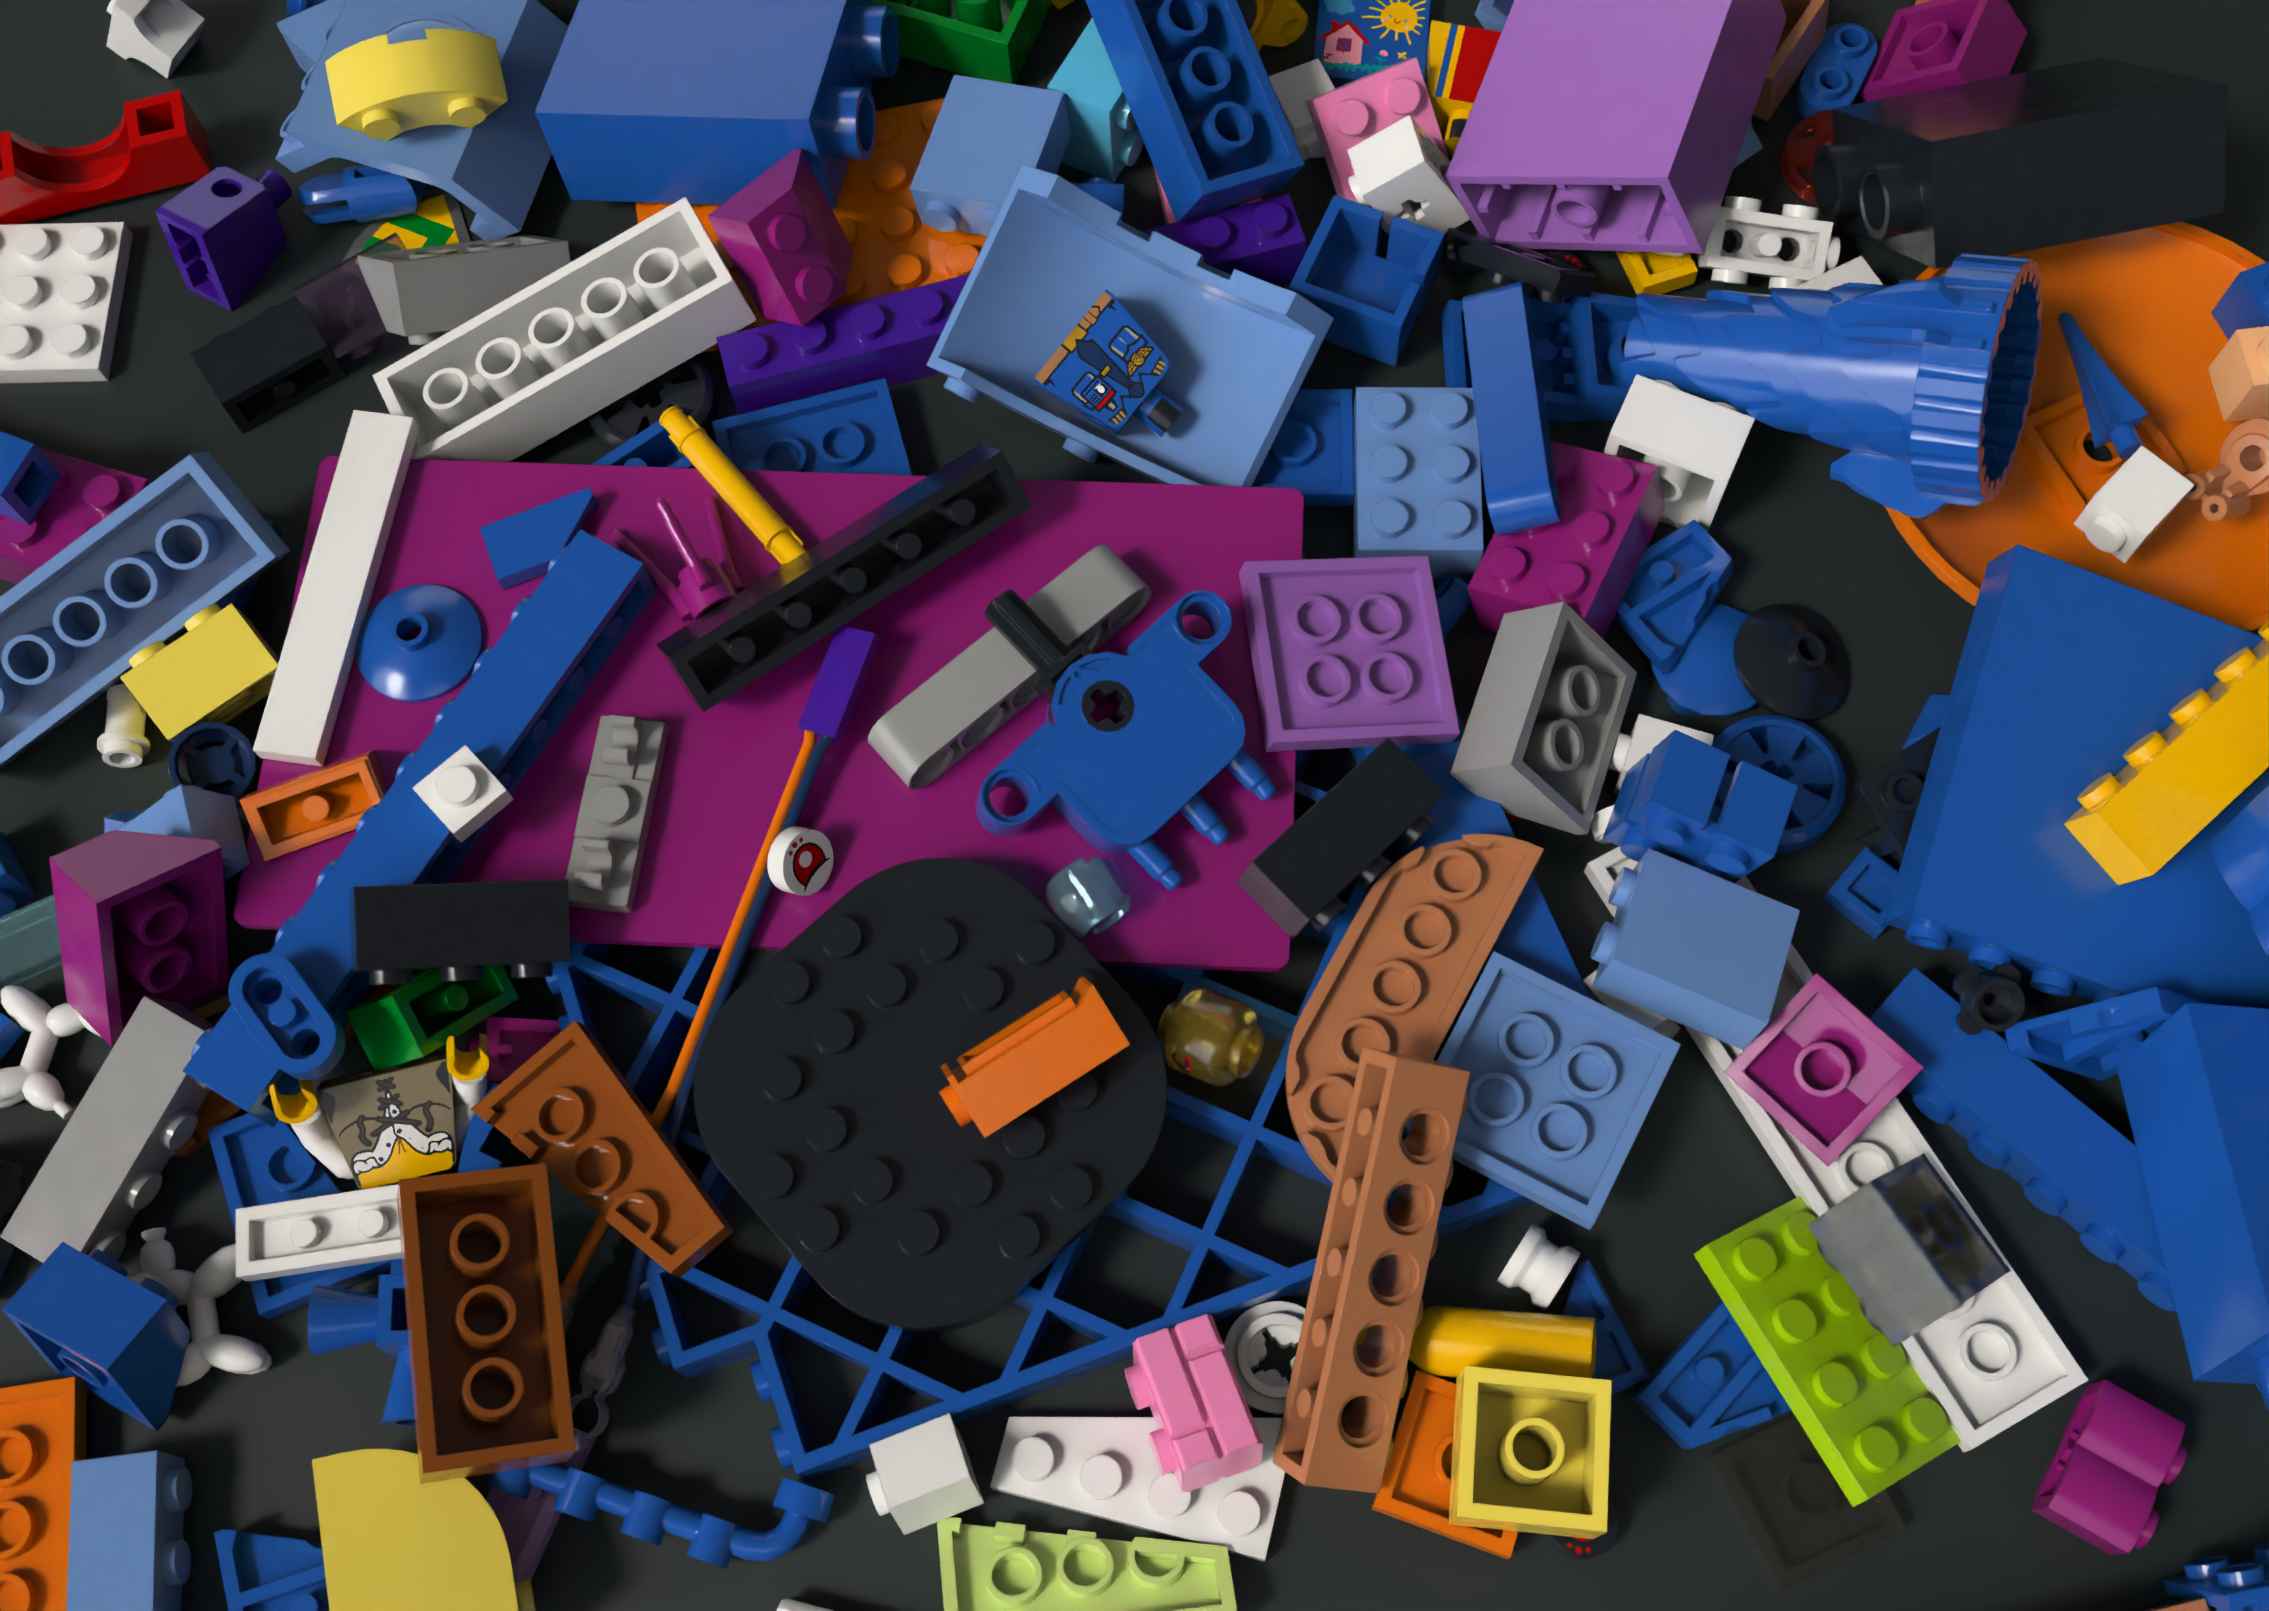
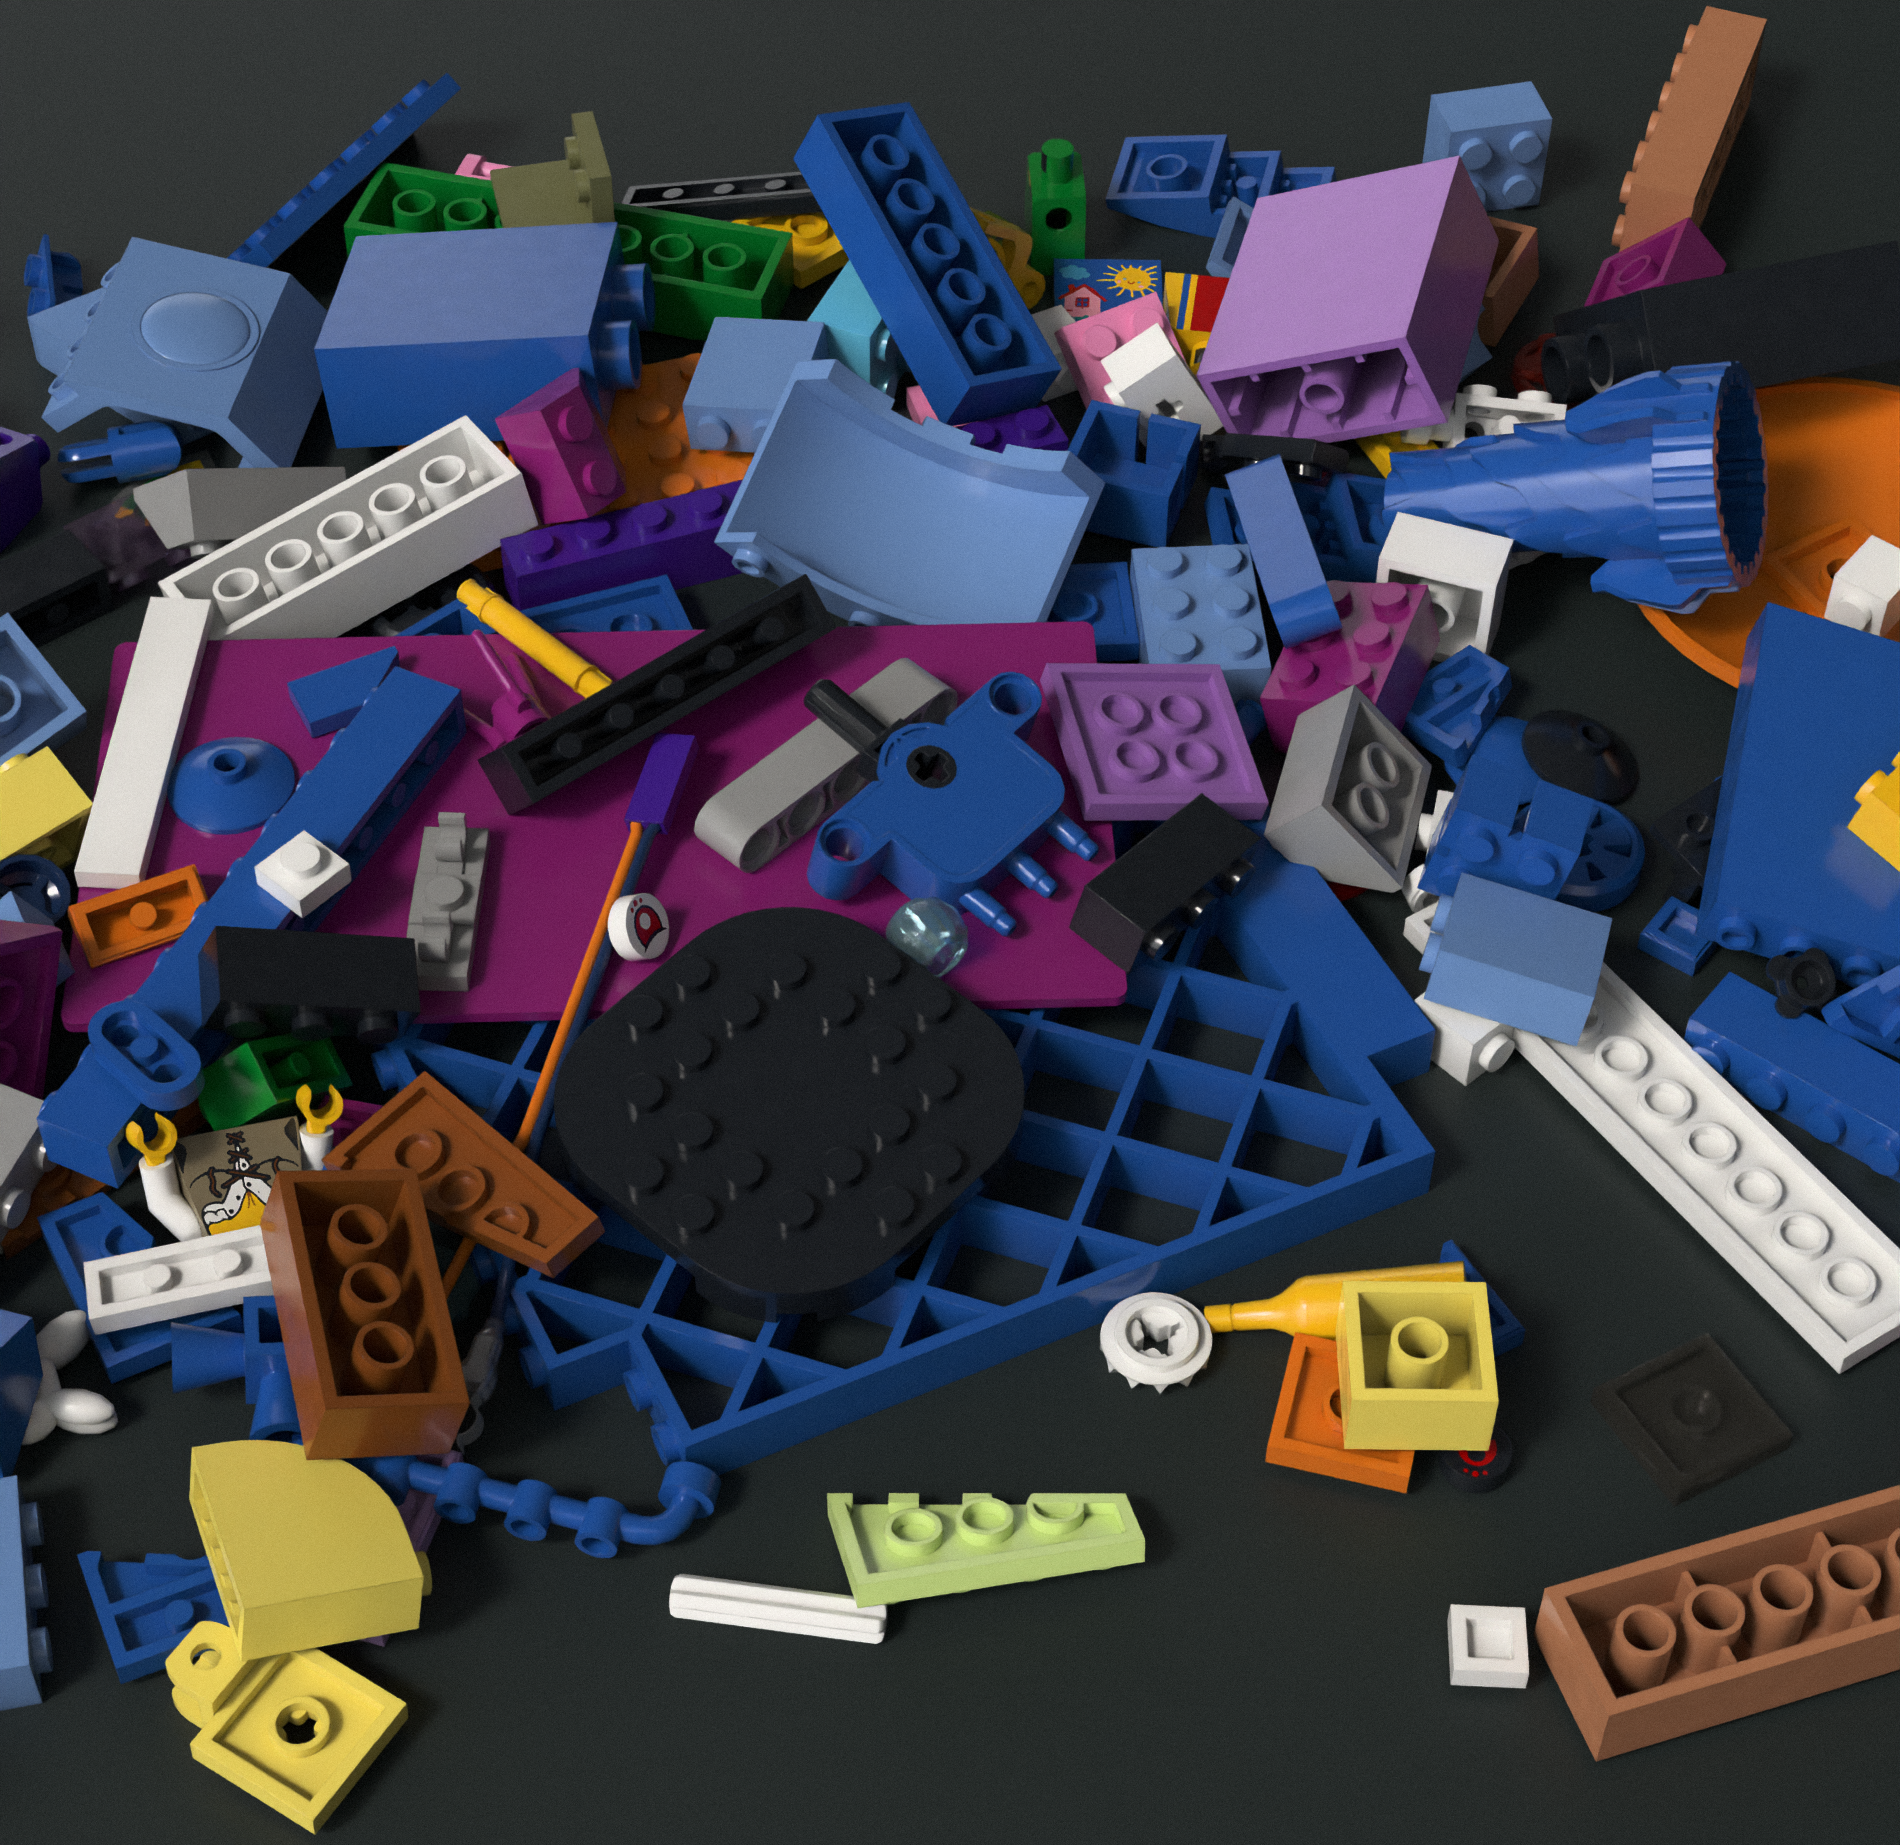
camera: 10 degrees left, 20 degrees down
light yellow brick [325,28,508,141] -> none
white brick [866,1413,984,1535] -> none
orange window [939,976,1130,1138] -> none
white wing [990,1417,1285,1562] -> none
torso [1032,289,1184,438] -> none
bright pink brick [1124,1314,1263,1492] -> none
clear yellow head [1158,987,1264,1087] -> none
nougat brick [1272,1046,1470,1494] -> none
nougat plate [1285,834,1544,1183] -> none
medium blue plate [1403,951,1681,1230] -> none
white wheel [1497,1223,1580,1312] -> none
blue wing [1631,1298,1792,1450] -> none
lime plate [1693,1196,1961,1507] -> none
magenta slope [1724,972,1924,1167] -> none
blue plate [1795,23,1877,125] -> none
clear smoke slope [1807,1153,2011,1347] -> none
blue piece [2058,312,2149,459] -> none

